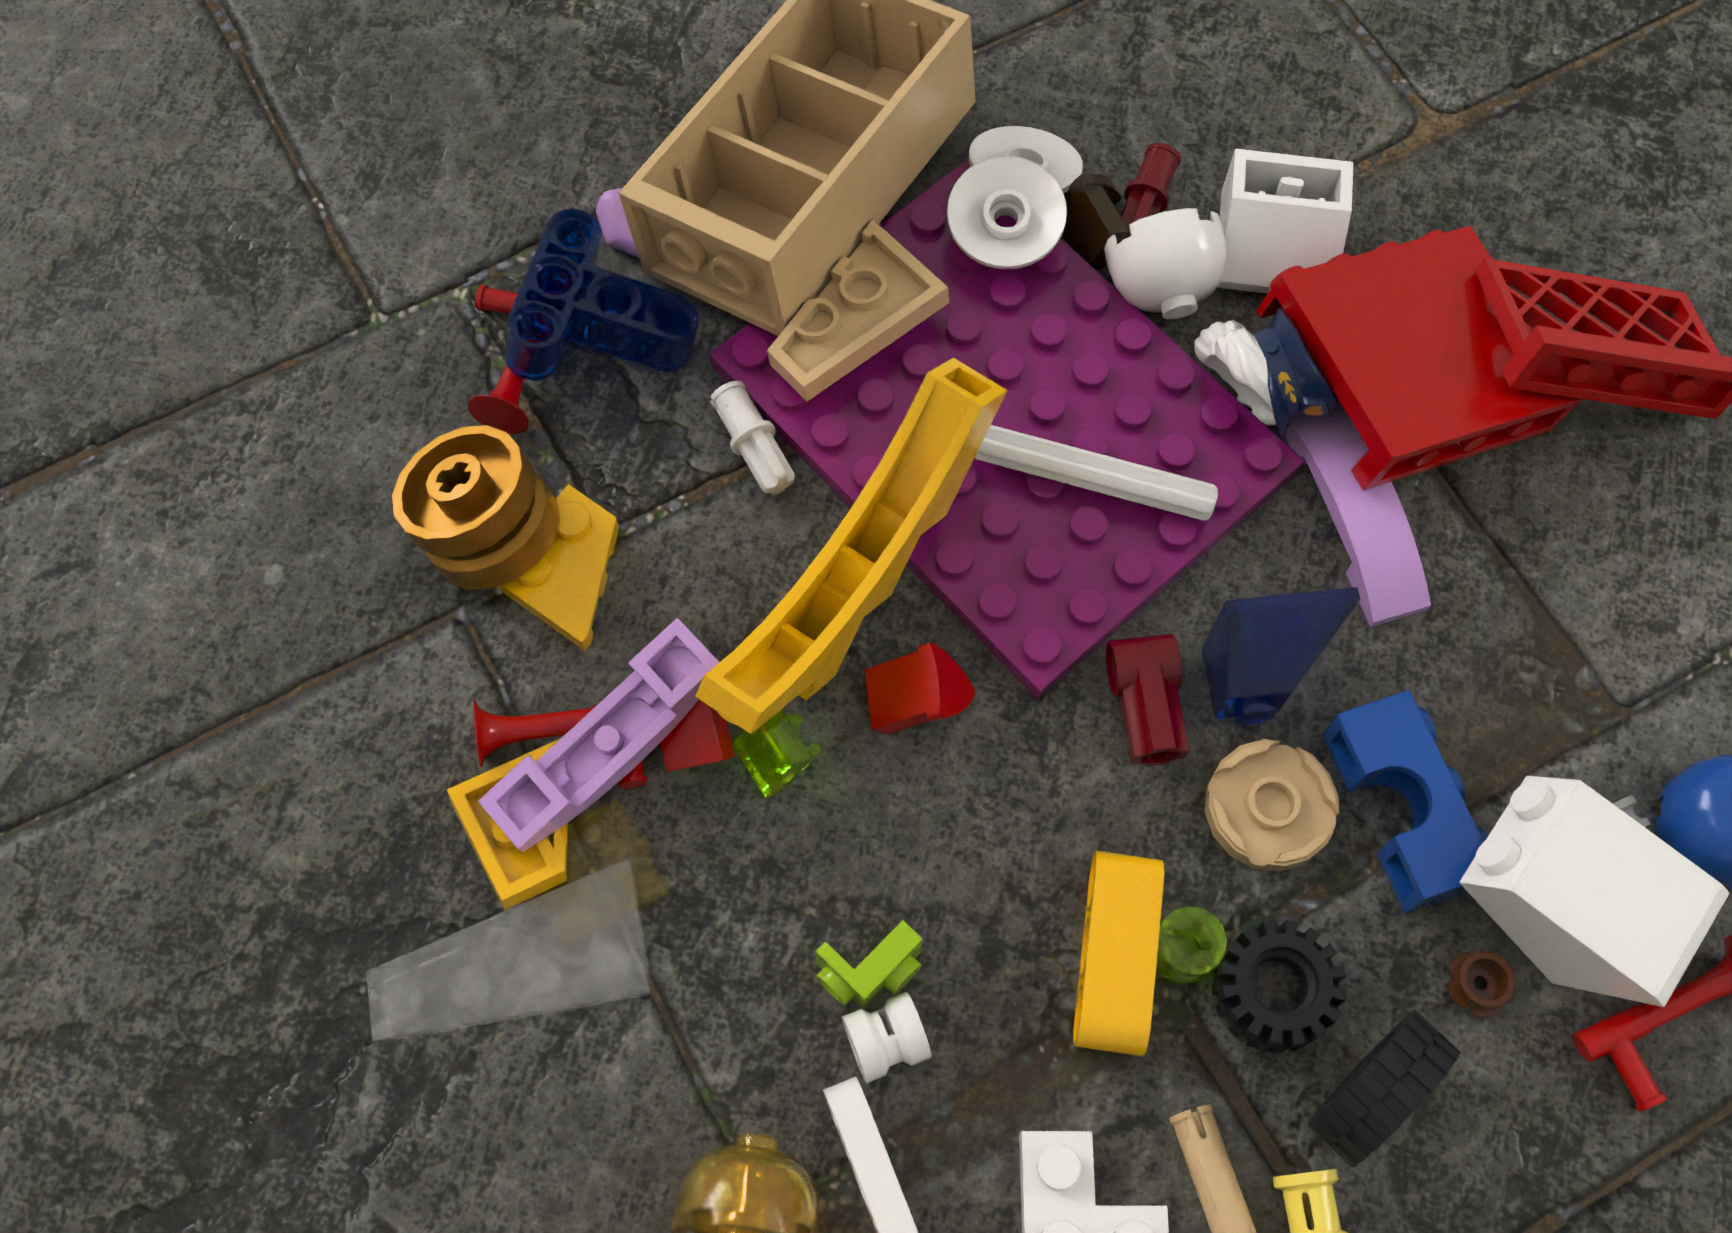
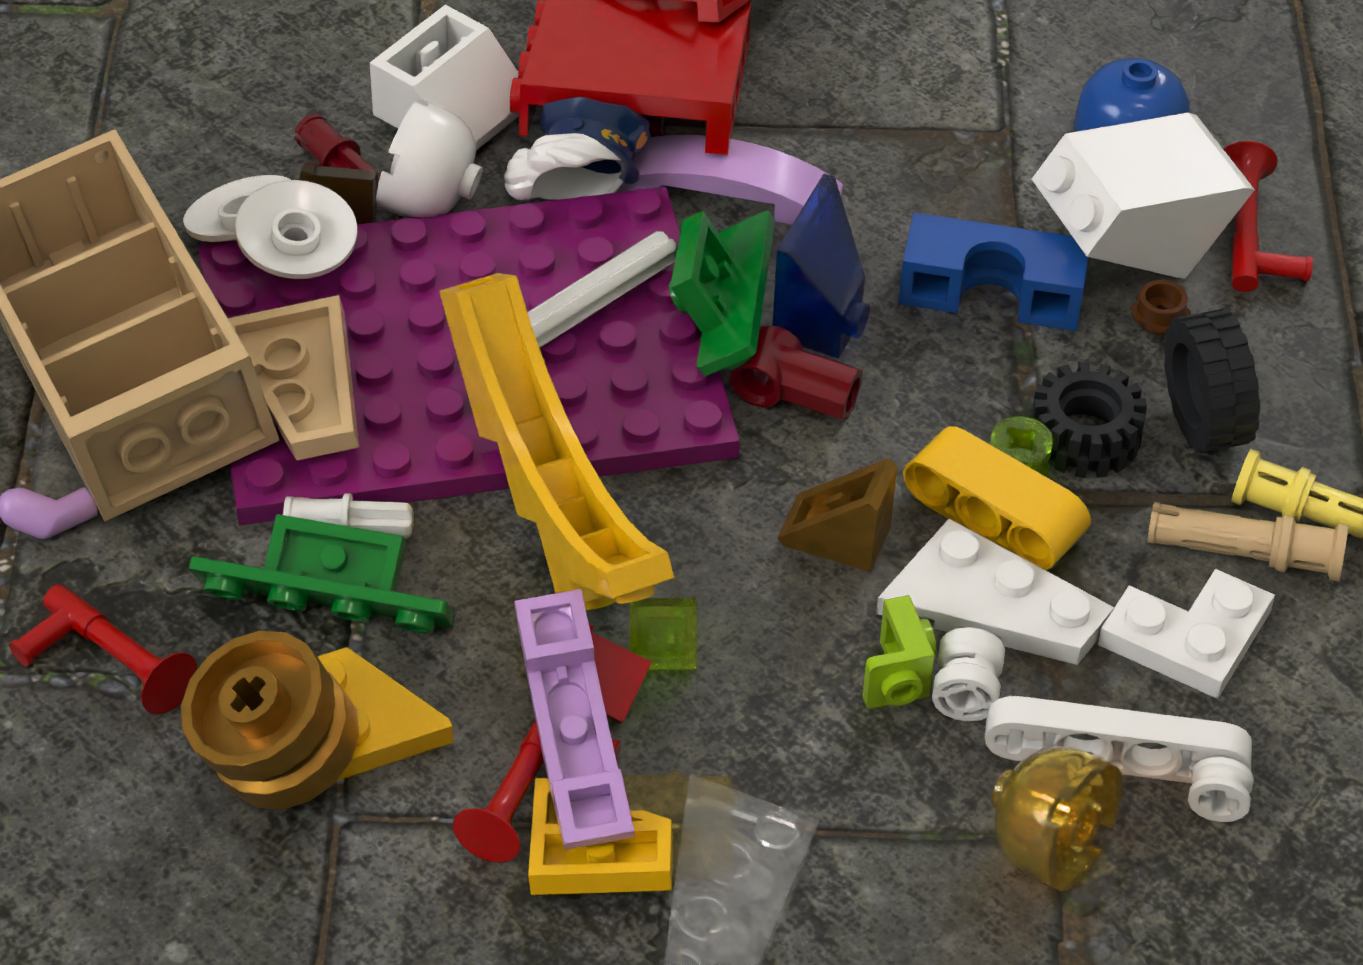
camera: 60 degrees left, 20 degrees down
clear blue beam [505,208,699,381] -> none
red tile [864,642,975,735] -> none
tan tile [1205,739,1339,872] -> none
none -> green bracket [188,514,455,634]
none -> green bracket [669,210,775,376]
none -> pearl gold slope [777,458,897,572]
none -> white wing [876,519,1114,665]

